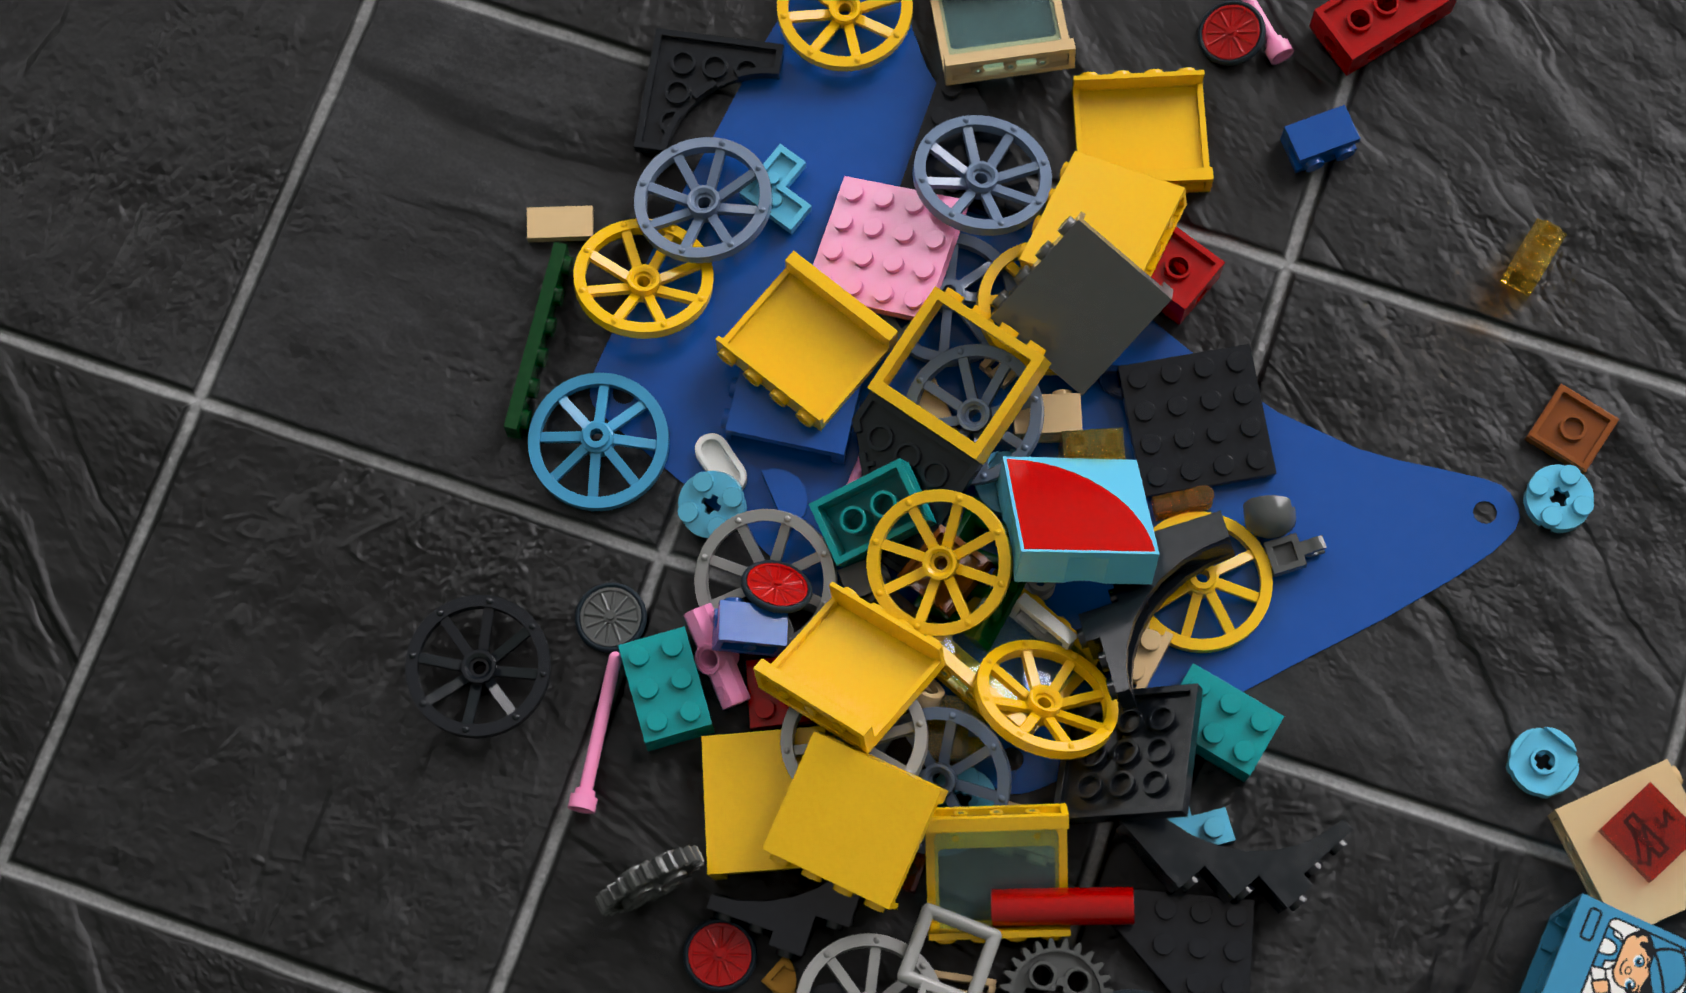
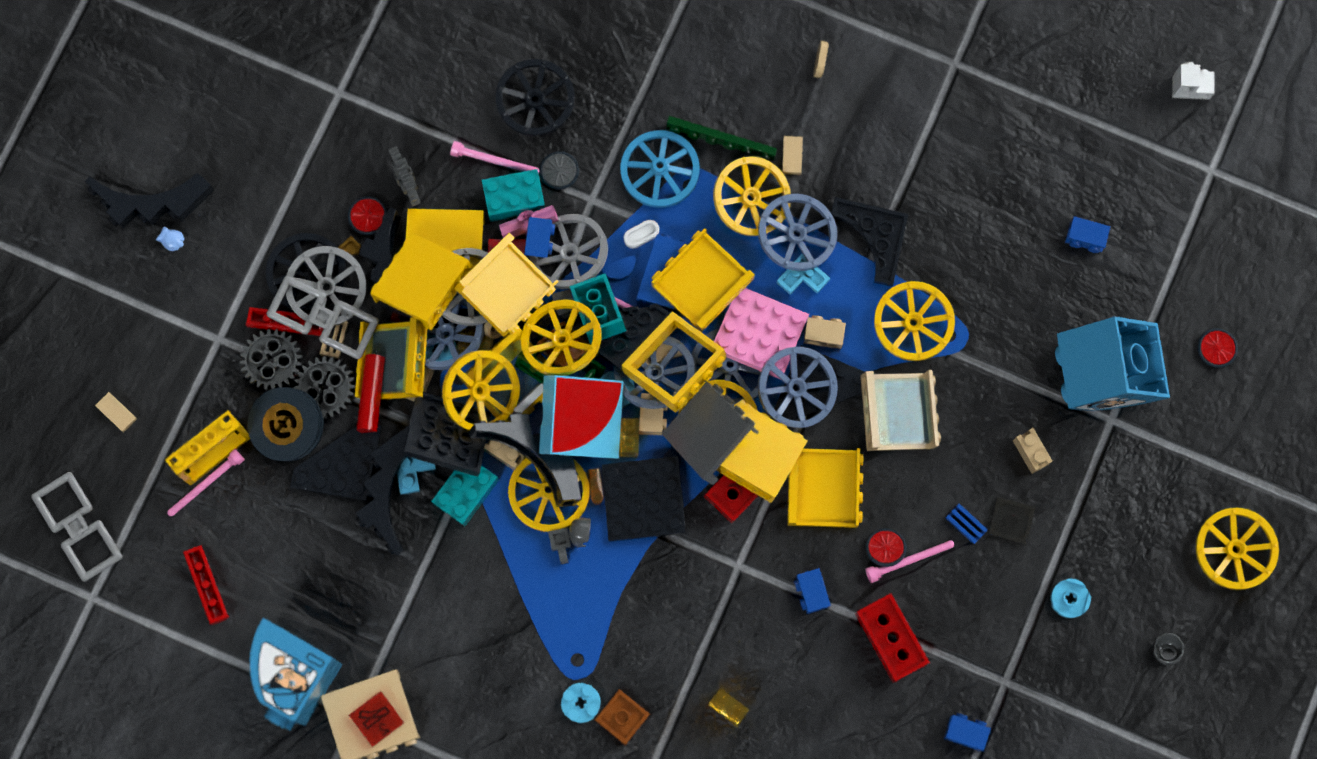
camera: 90 degrees right, 5 degrees up
medium azure plate [678,471,747,538] -> none
red wheel [741,560,813,613] -> none
medium azure plate [1506,727,1579,799] -> none
none -> tan brick [803,315,846,349]
none -> tan tile [813,41,828,78]

